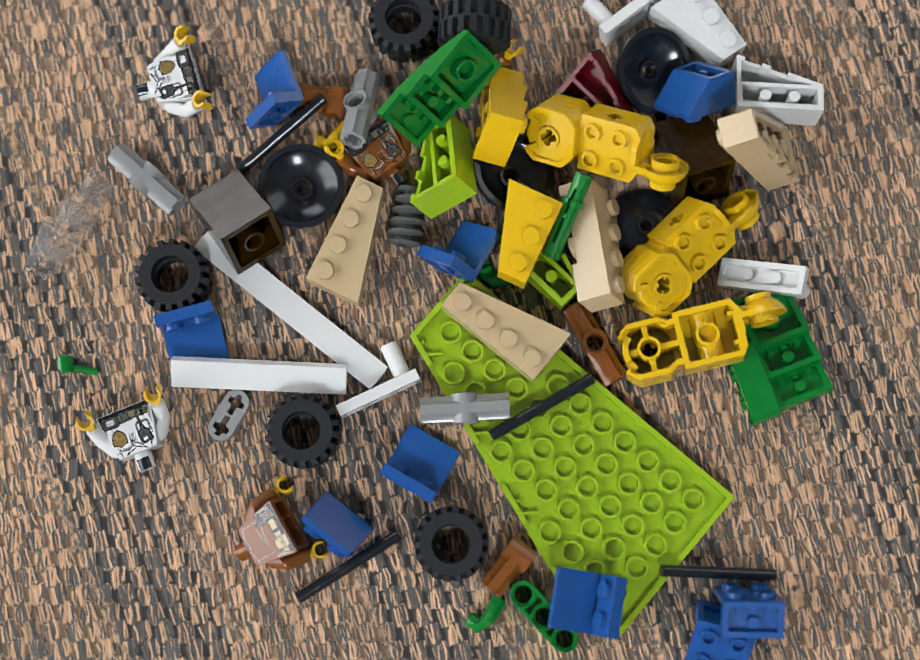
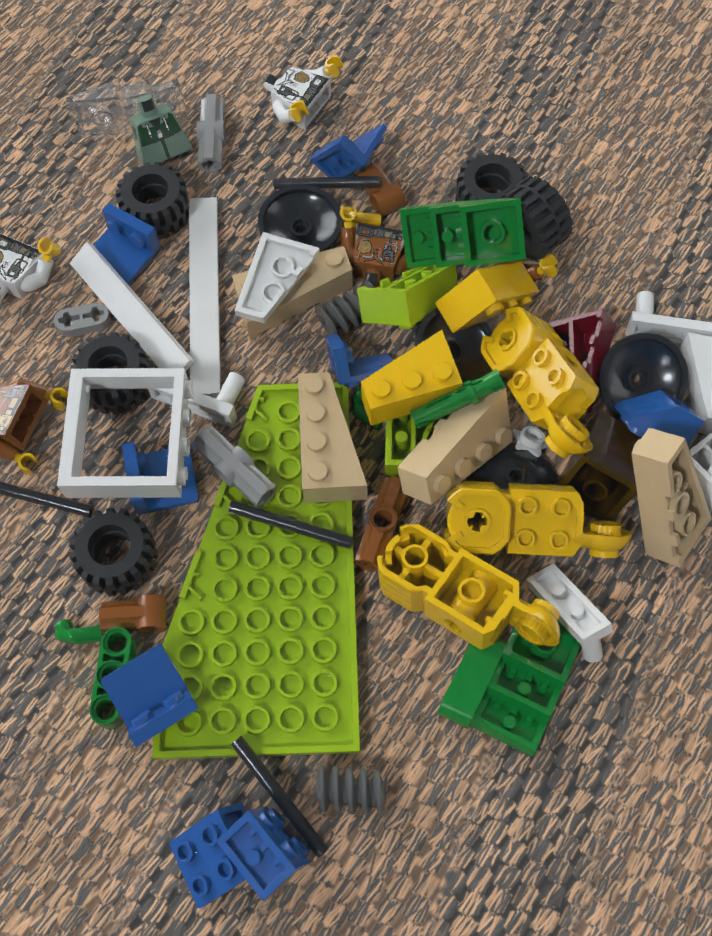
camera: 45 degrees right, 15 degrees down
green hand [57,356,99,376] -> none
slope [189,169,286,275] -> none
blue slope [300,491,375,558] -> none
light grey piece [340,68,380,149] -> none
none -> white window [57,368,194,498]
none -> sand green torso [130,94,193,165]
none -> white wing [234,232,320,323]
none -> dark grey piece [315,765,388,817]
none -> white plate [512,426,549,457]

